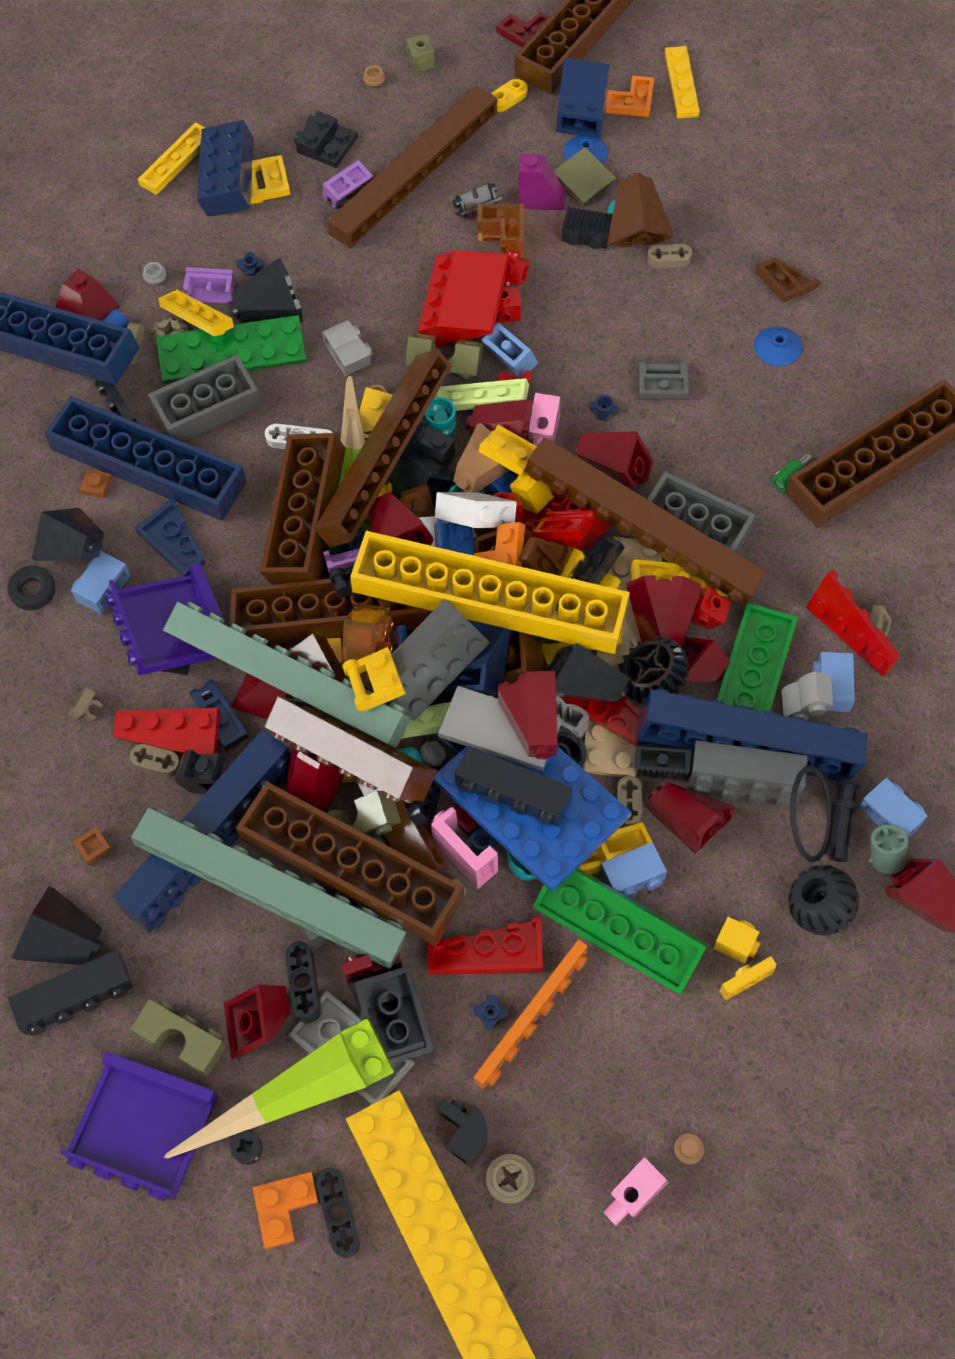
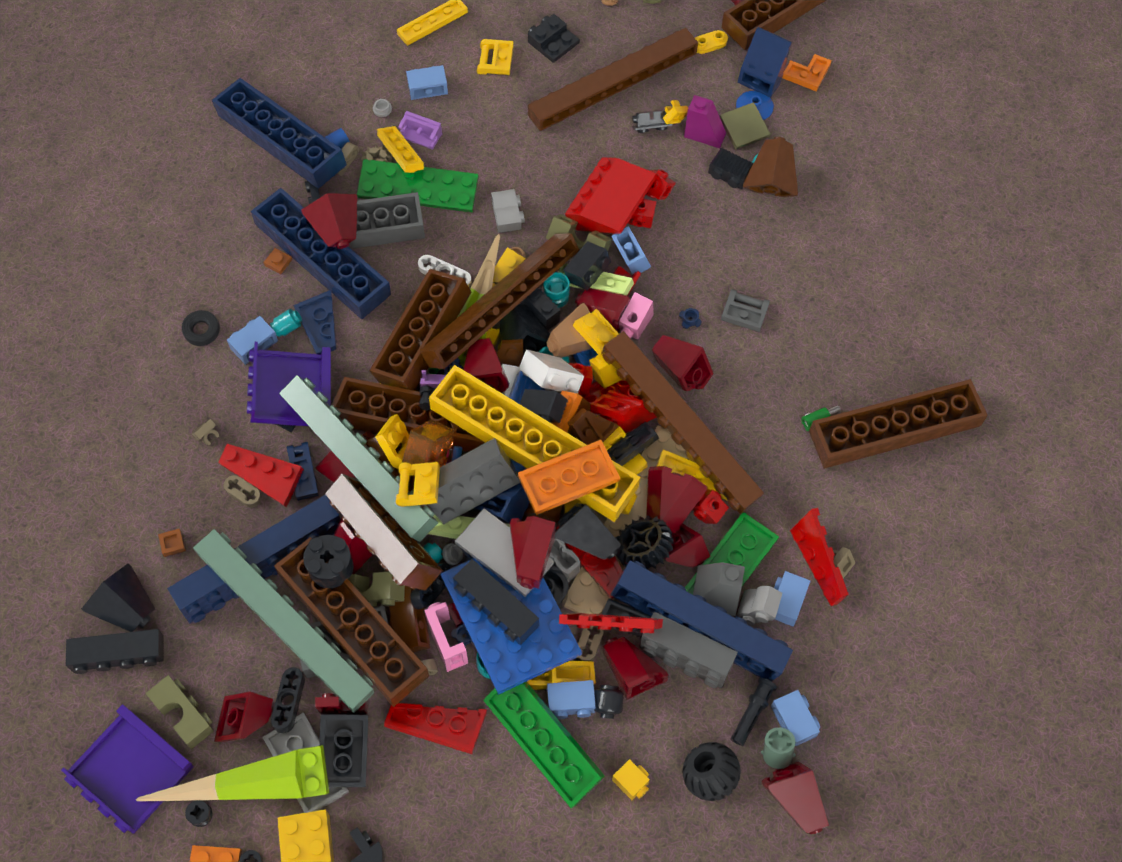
camera: 15 degrees right, 0 degrees up
black slope [32,508,104,561] -> none
dark red slope [55,269,119,321] -> none
black brick [175,750,226,794] -> none
dark blue brick [197,120,254,216] -> none
black slope [229,258,304,323] -> none
dark blue plate [236,252,264,276] -> none
medium lavender hinge [322,160,373,209] -> none
dark blue plate [473,995,508,1030] -> none
orange plate [474,939,589,1090] -> none
clear orange brick [477,204,524,258] -> none
dark tan beam [647,244,692,268] -> none
dark grey brick [647,472,756,554] -> none
yellow plate [664,46,700,119] -> none
yellow plate [720,956,777,1000] -> none
blue dish [754,327,802,366] -> none
reddish brown wing [755,257,821,303] -> none
black piece [790,766,833,862] -> none
none -> teal brick [270,309,302,337]
none -> dark red slope [301,193,357,249]
none -> black brick [304,535,354,588]
none -> yellow plate [376,414,417,469]
none -> medium blue brick [406,65,448,100]
none -> orange plate [518,440,620,515]
none -> black brick [520,389,568,423]
none -> red wing [559,613,663,633]
none -> black brick [564,241,611,291]
none -> black head [594,685,624,719]
none -> yellow tile [663,100,688,124]
none -> dark grey slope [693,562,745,617]

